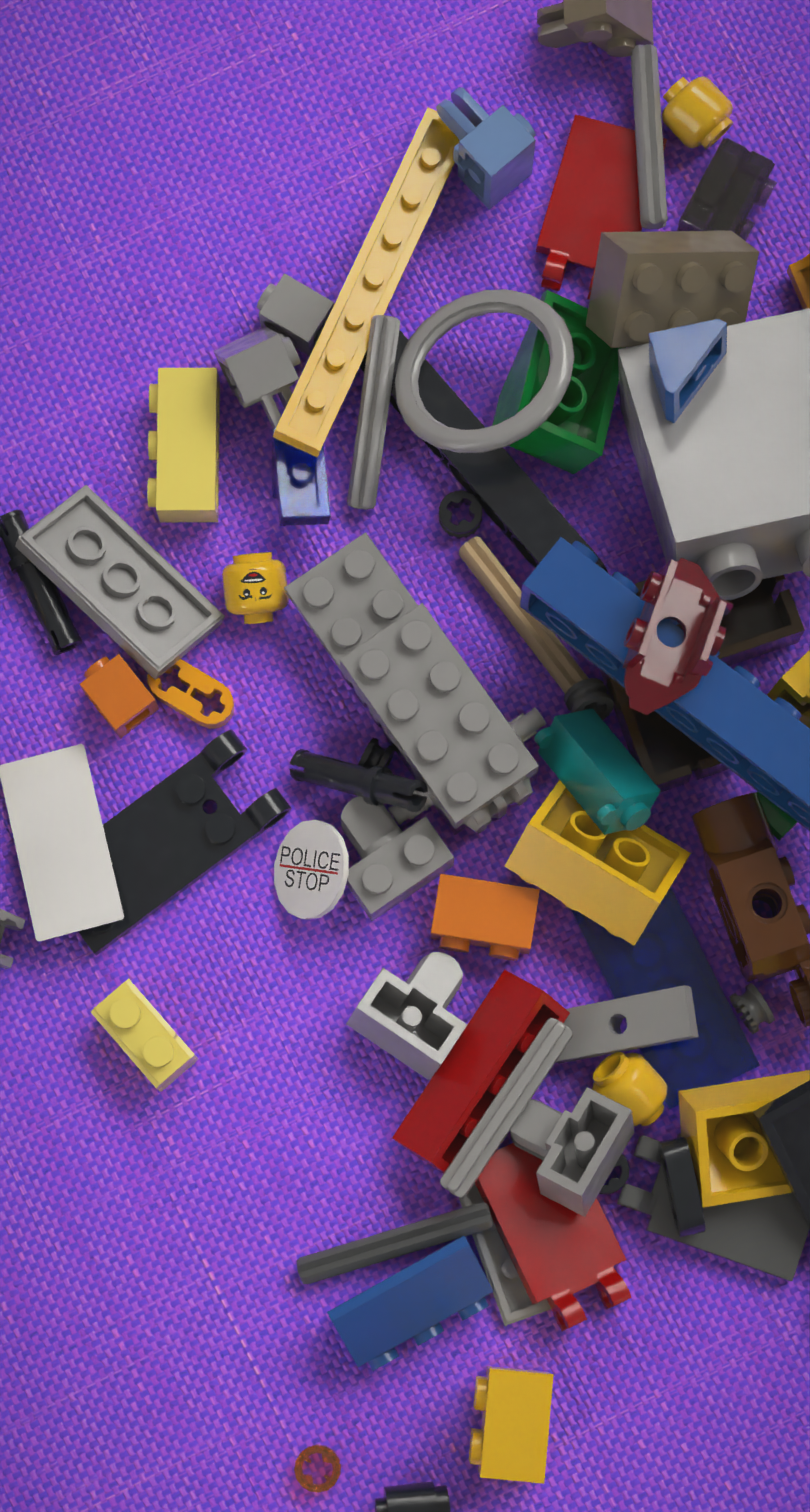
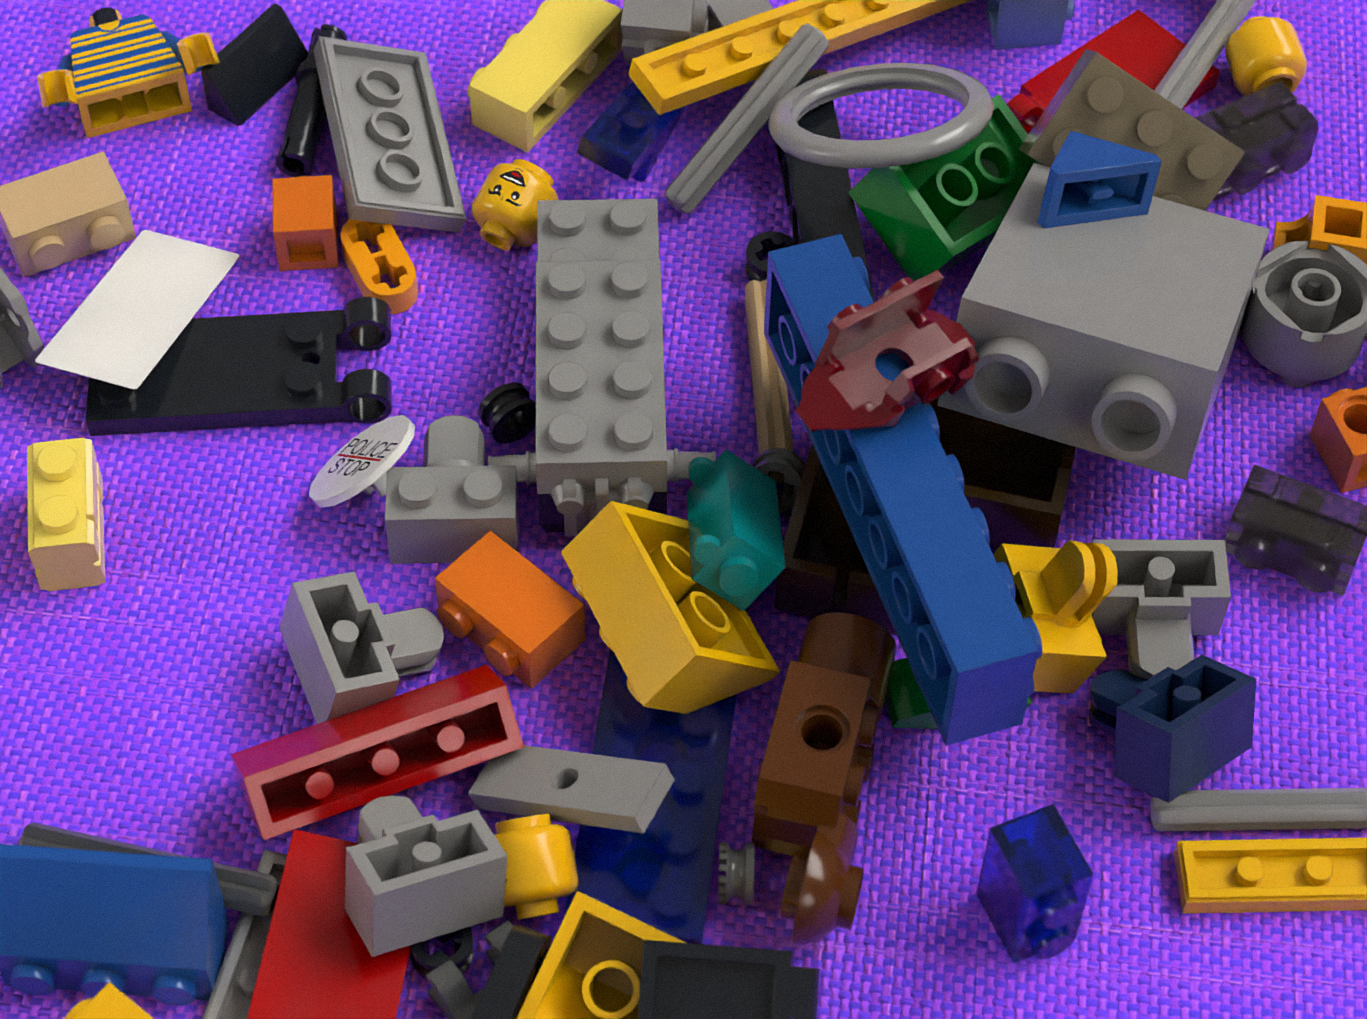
camera: 30 degrees right, 25 degrees down
black pin [289,749,428,812] -> none
light grey axle [440,1018,573,1198] -> none

